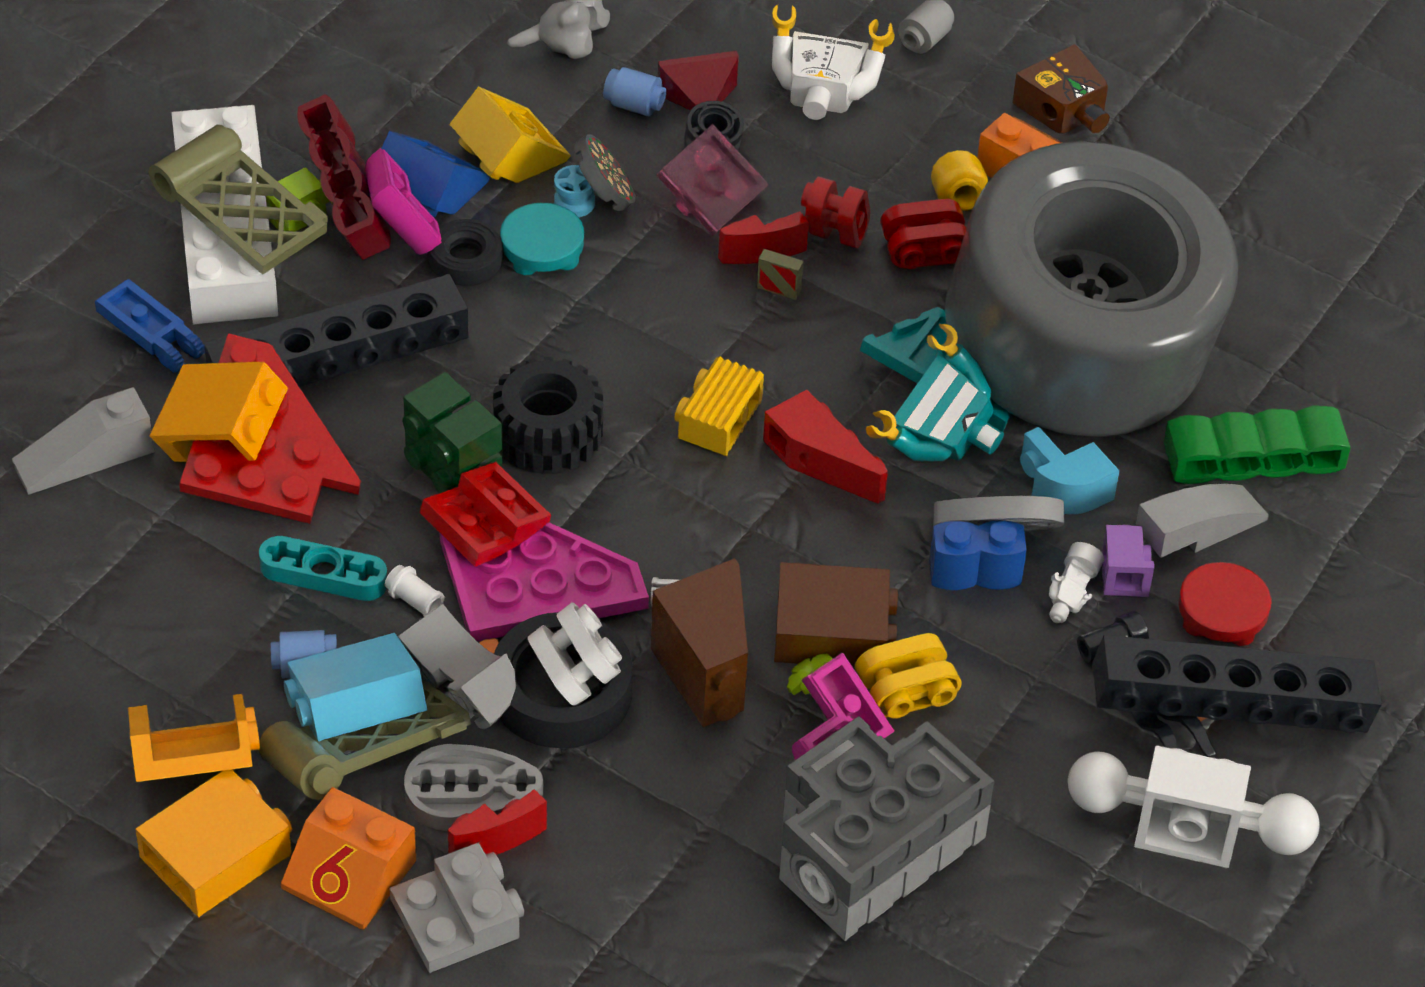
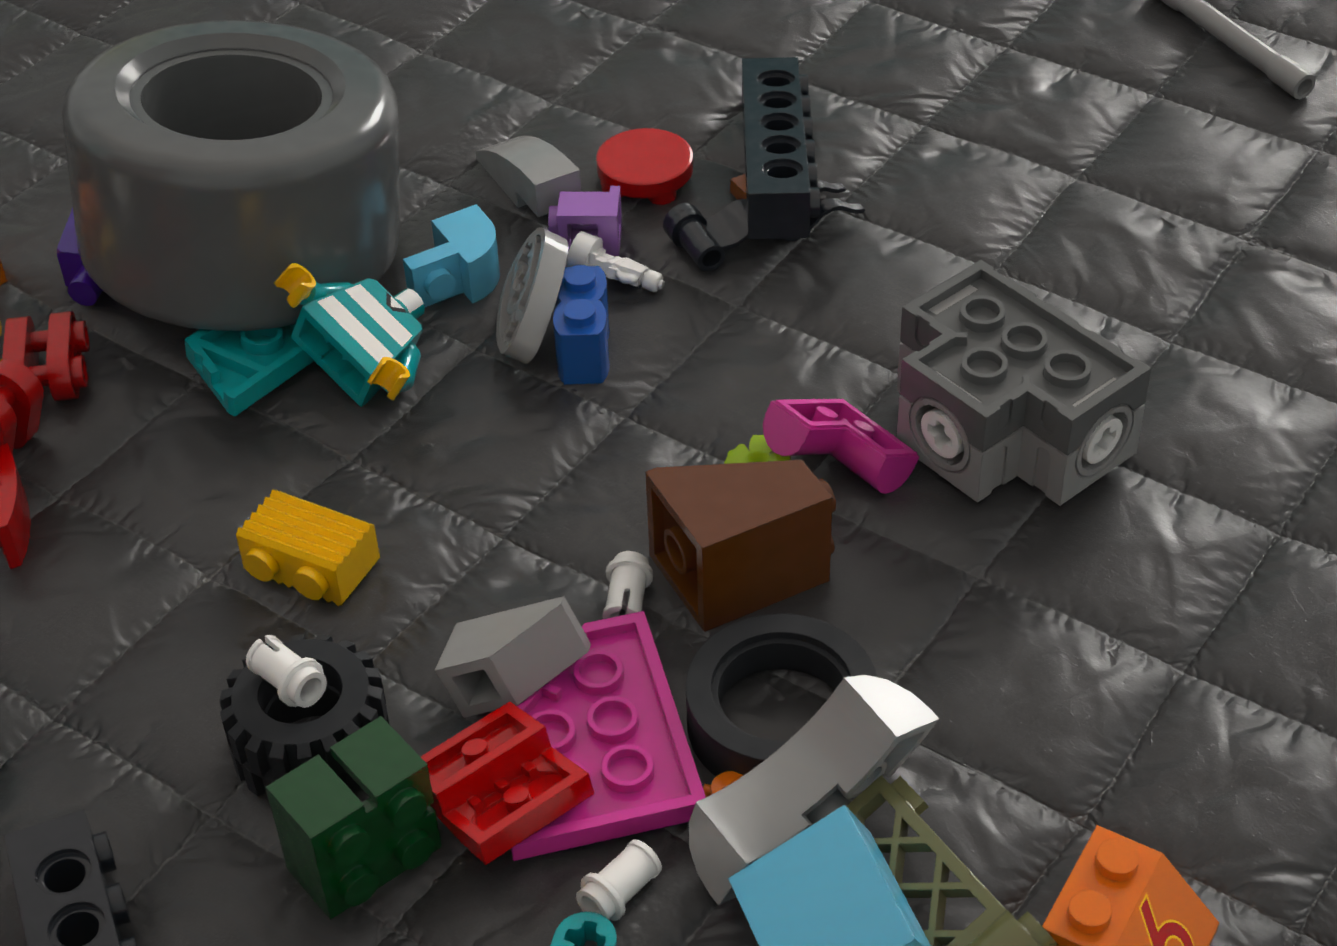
camera: 85 degrees left, 5 degrees down
light grey plate [390,842,524,973] -> none
light grey piece [404,744,543,831] -> none
red slope [448,789,547,855] -> none
white brick [528,602,622,706] -> none
olive tile [757,249,804,300] -> none
red slope [763,390,888,504] -> none
reddish brown brick [774,562,898,667] -> none
yellow brick [855,633,962,718] -> none
white brick [1068,746,1320,868] -> none
green brick [1164,405,1351,484] -> none
none -> white pin [246,635,327,708]
none -> light grey slope [435,596,591,718]

